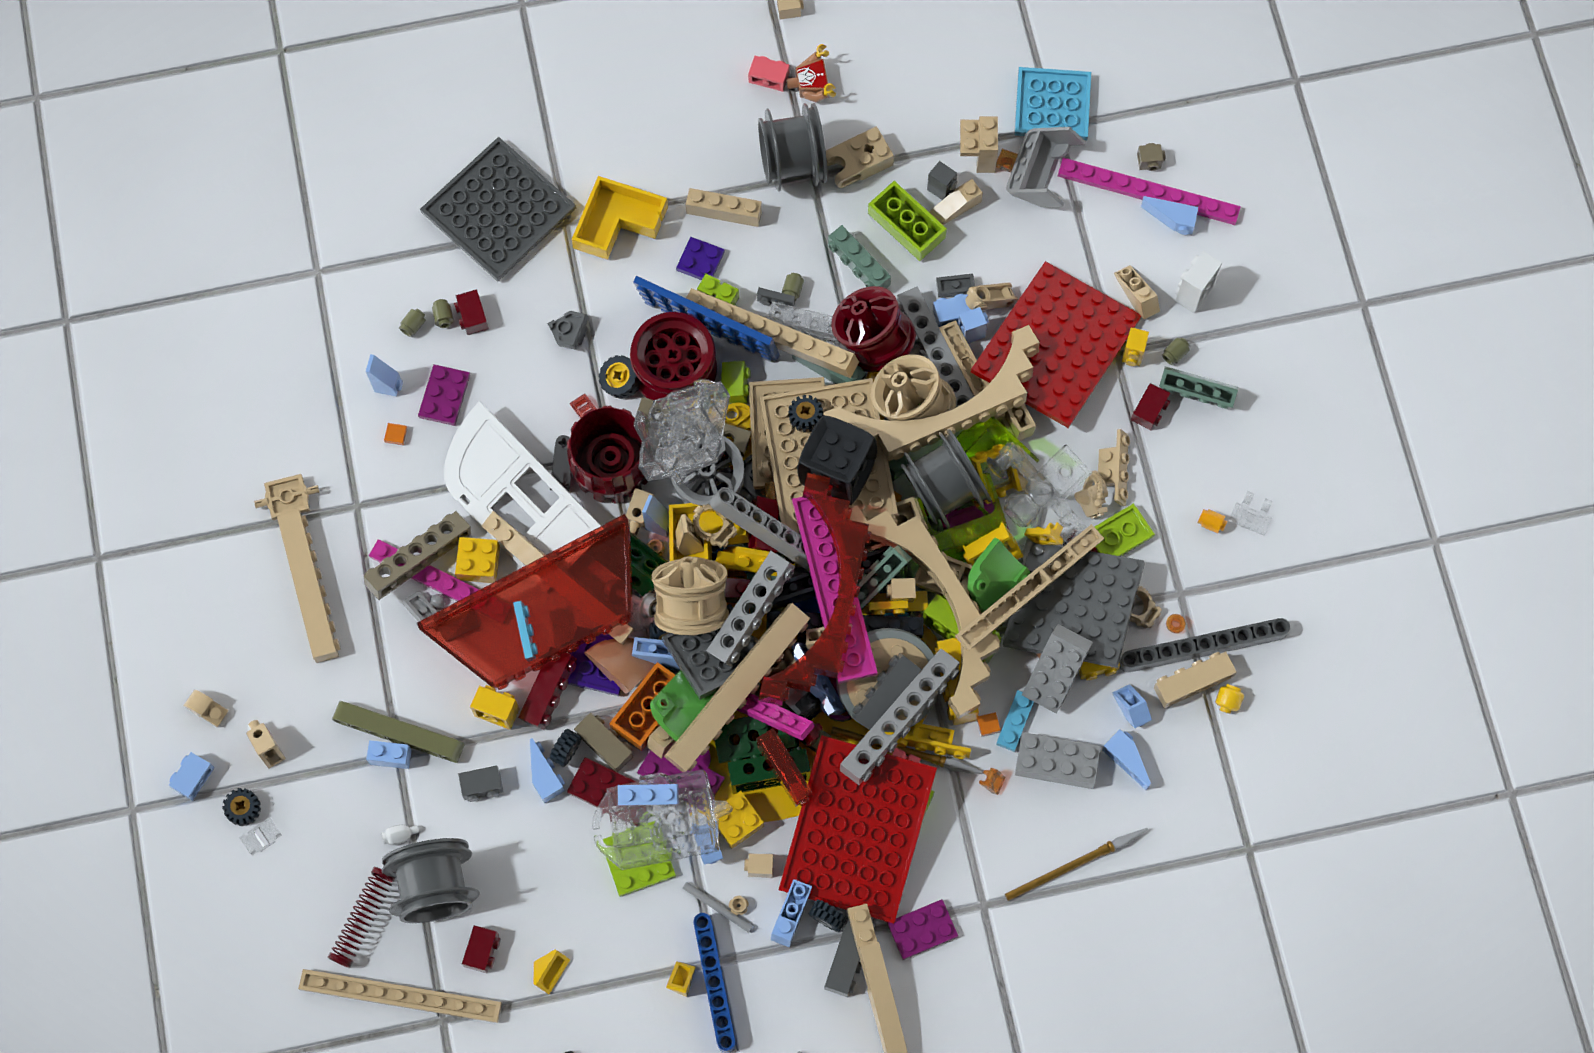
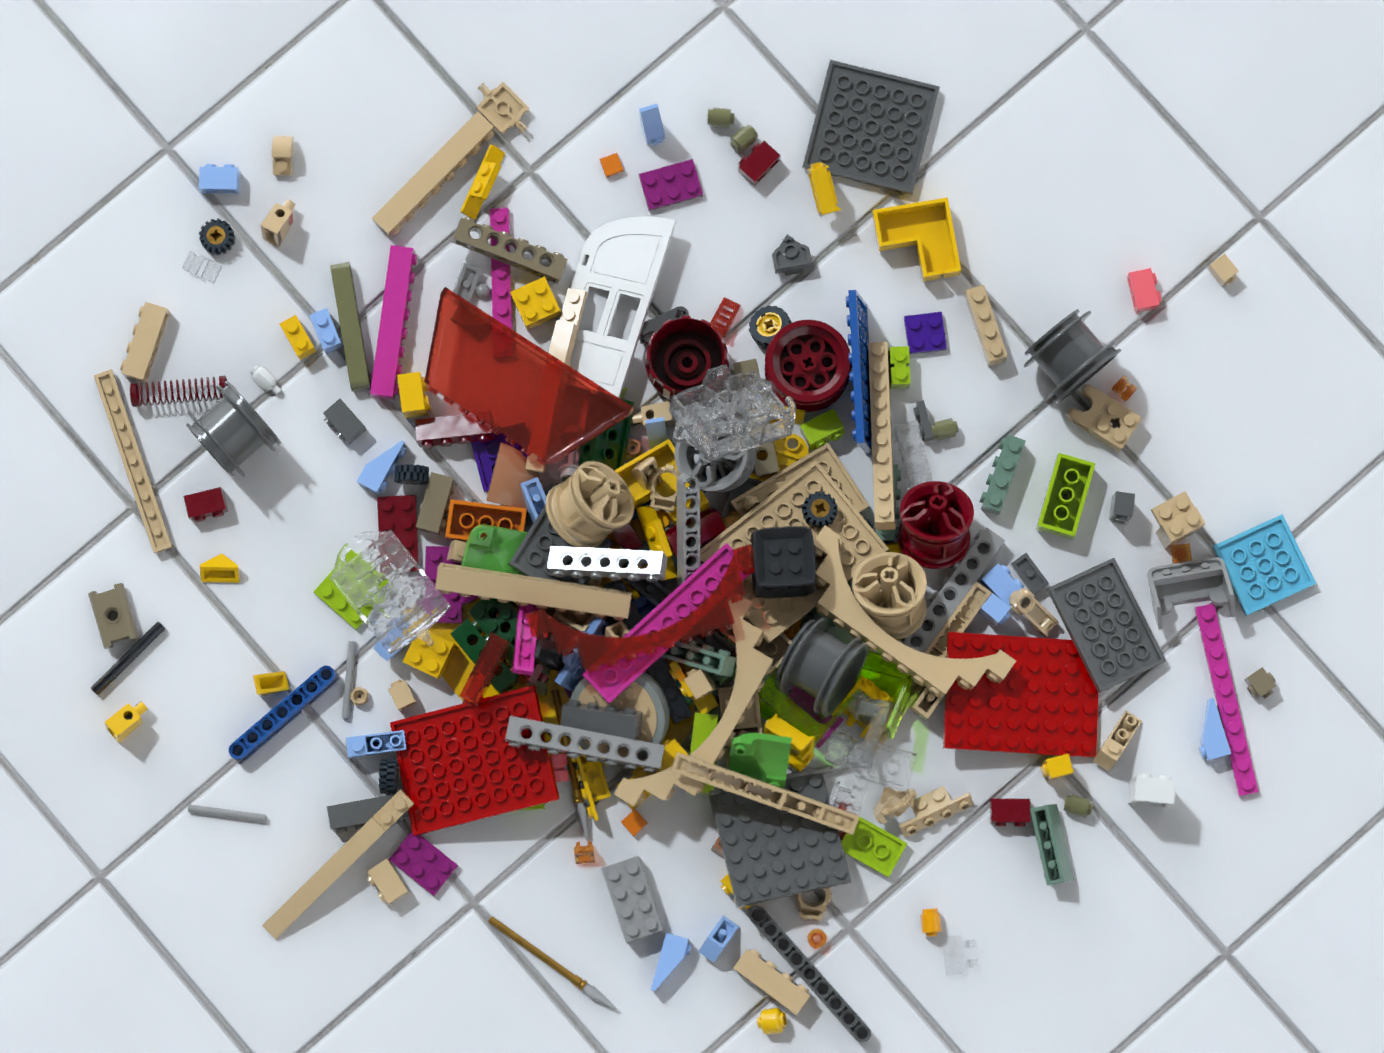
camera: 65 degrees right, 10 degrees up
medium azure plate [513,601,538,662] -> none
light blue plate [618,784,679,805] -> none
torso [786,44,836,103] -> none
tan slope [929,179,983,225] -> none
medium azure plate [996,690,1034,752] -> none
light grey brick [1022,624,1093,714] -> none
yellow plate [1024,522,1063,545] -> none
none -> tan brick [120,302,170,383]
none -> yellow brick [279,315,317,360]
none -> tan brick [367,859,409,904]
none -> dark pink brick [370,245,417,400]
none -> yellow bracket [460,145,505,220]
none -> yellow window [807,162,842,215]
none -> dark grey plate [1047,558,1166,693]
none -> clear orange wheel [1111,375,1138,402]

